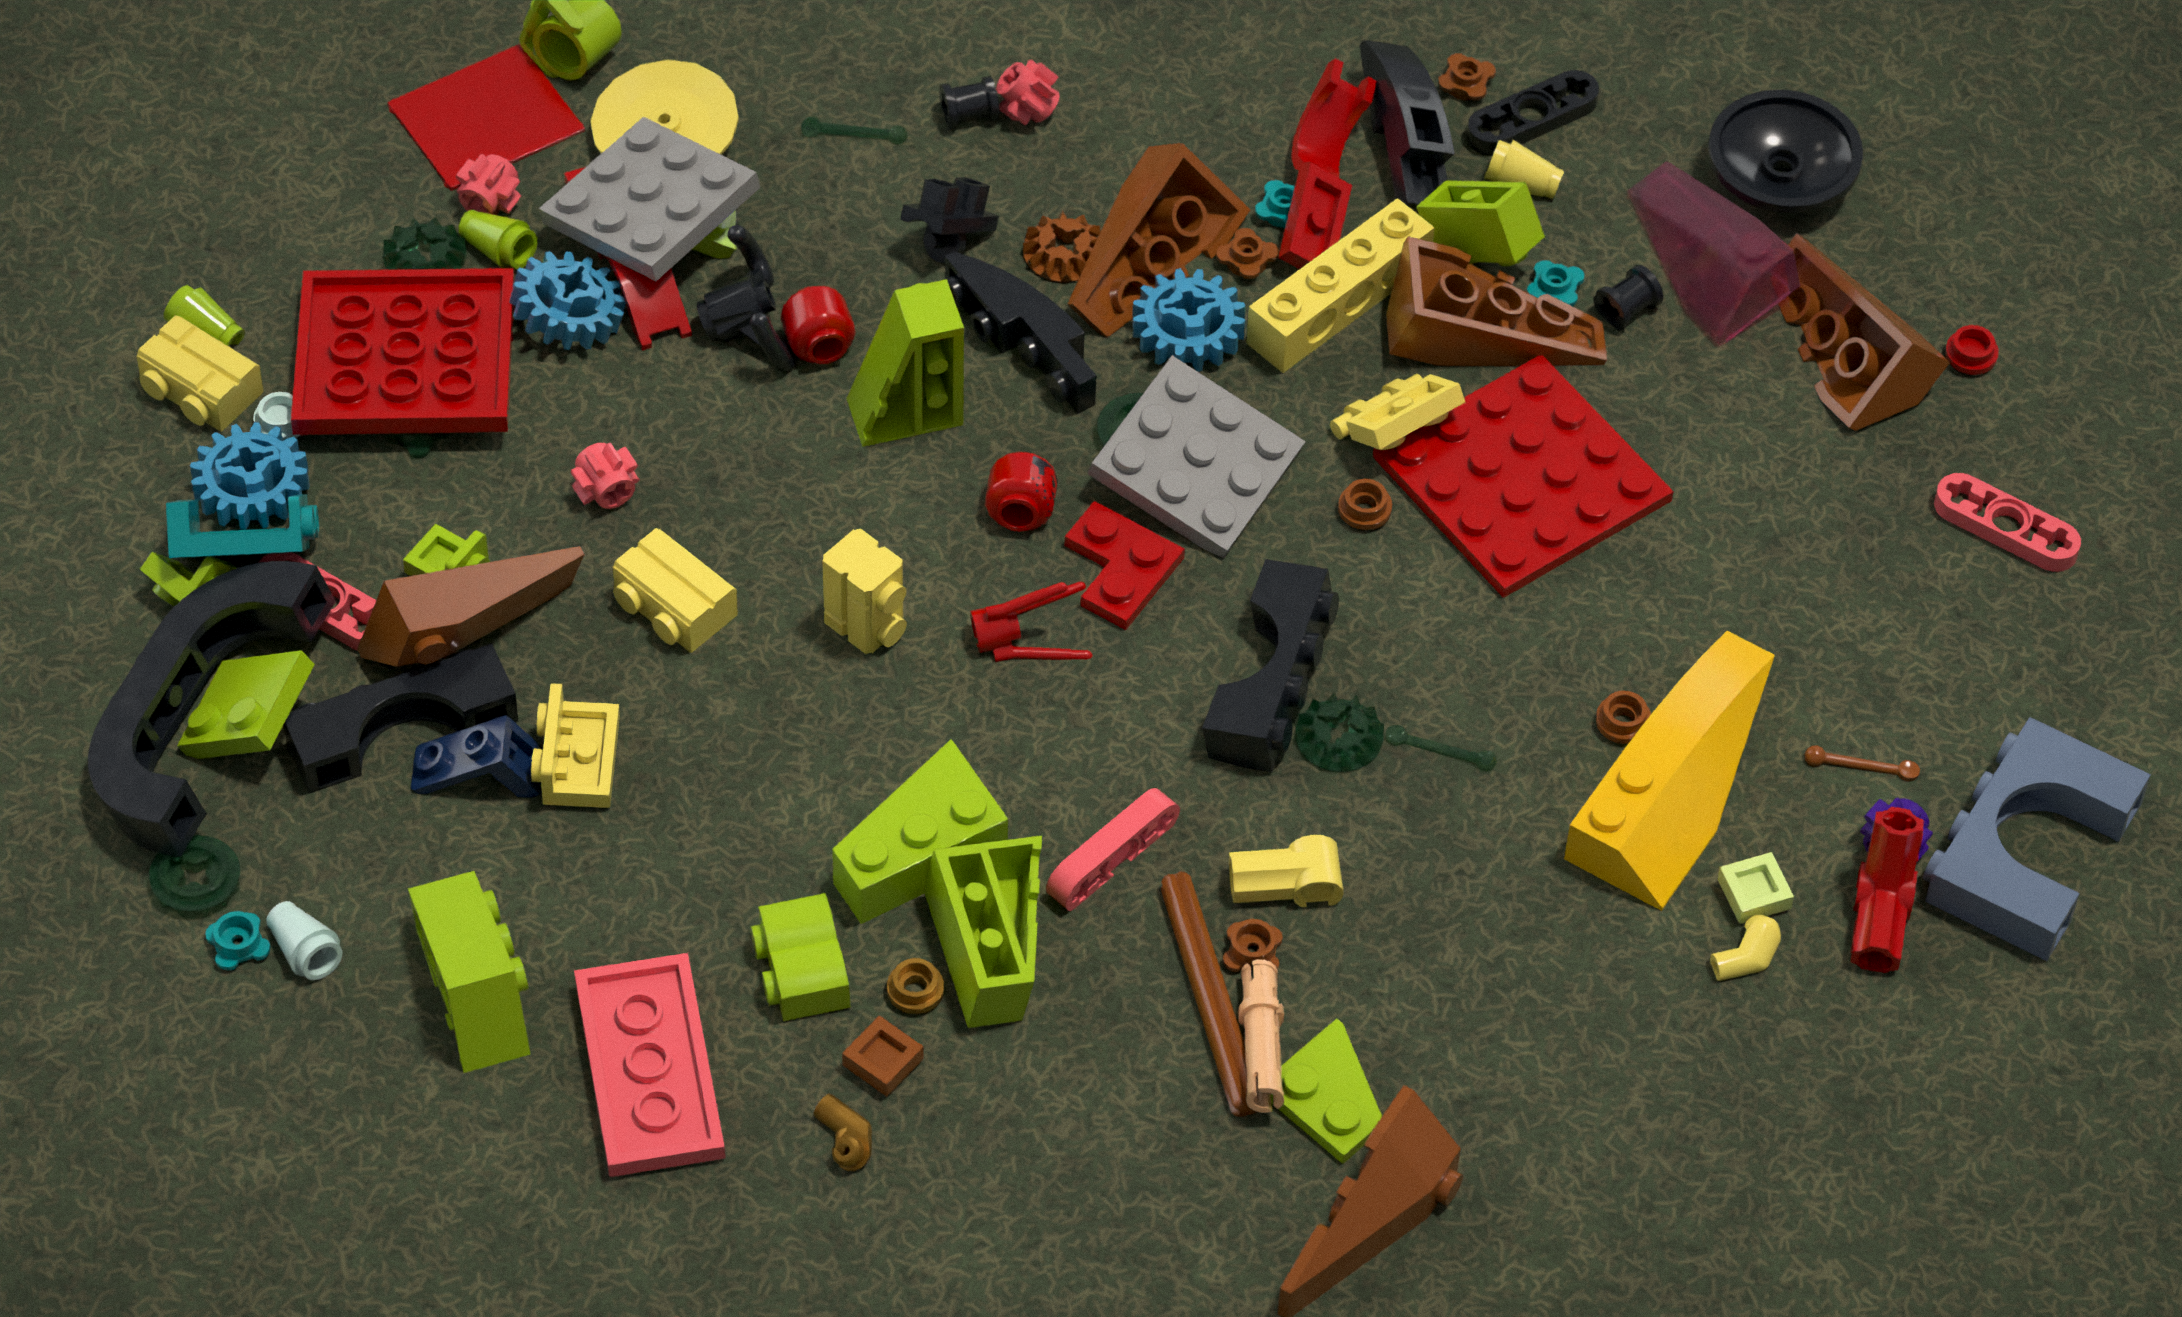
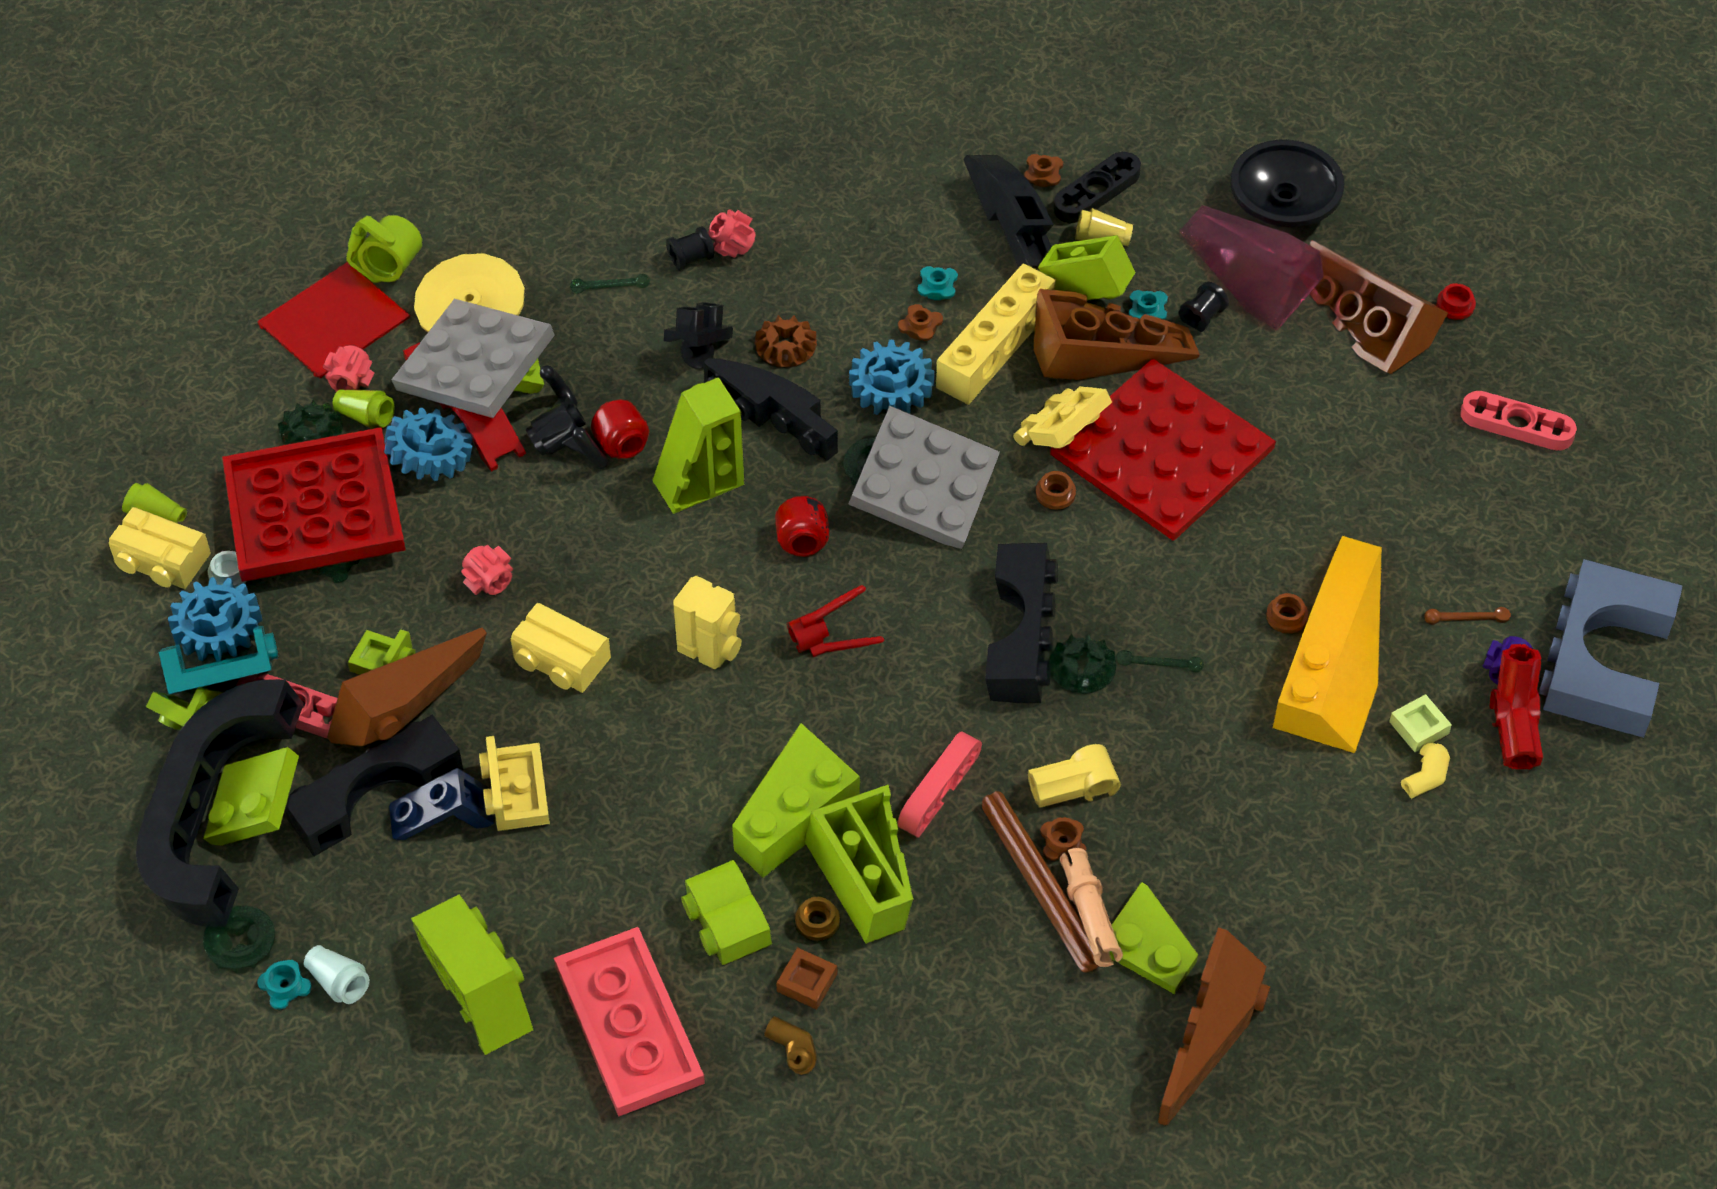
camera: 10 degrees left, 0 degrees up
red plate [1064,501,1185,630] -> none
dark orange wedge [1067,143,1251,337] -> none
red piece [1278,58,1377,269] -> none

